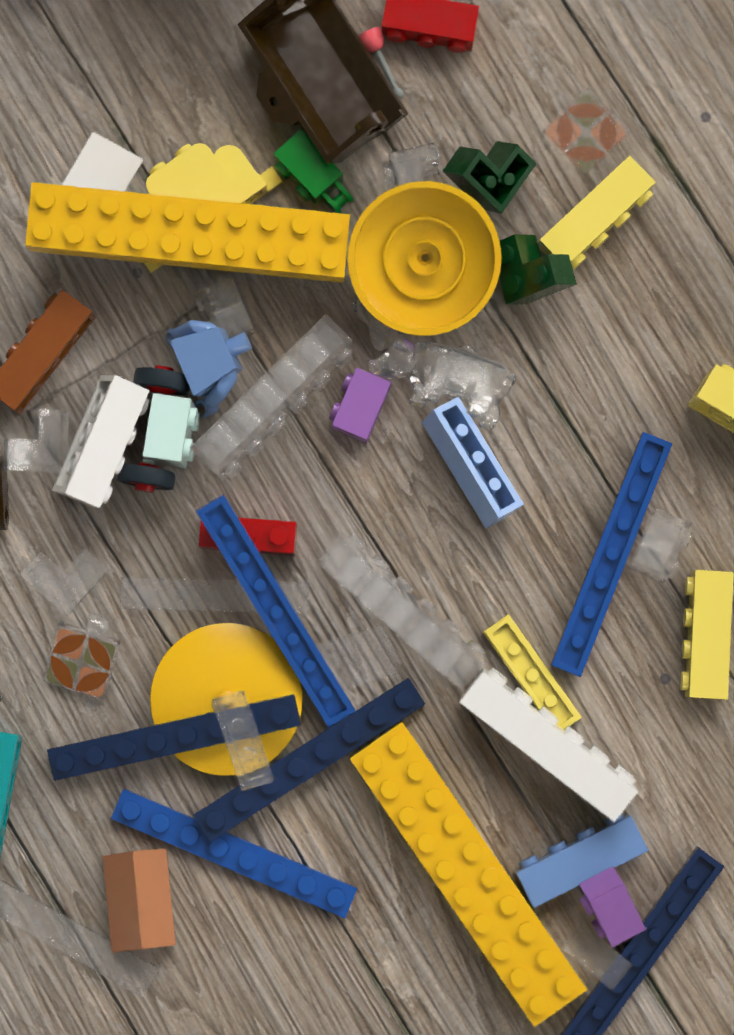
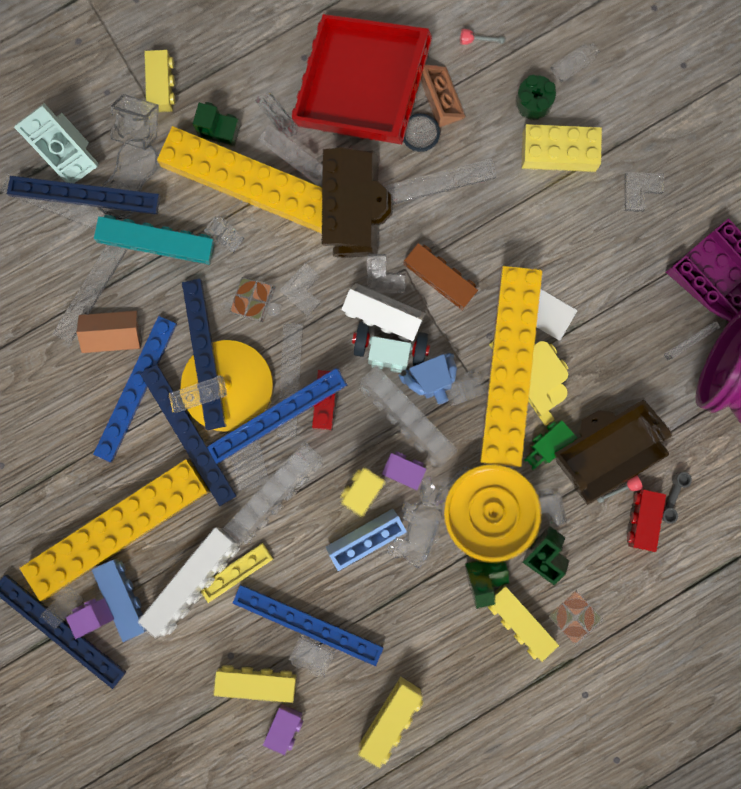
camera: 90 degrees right, 0 degrees up
none -> light yellow brick [341,468,385,516]

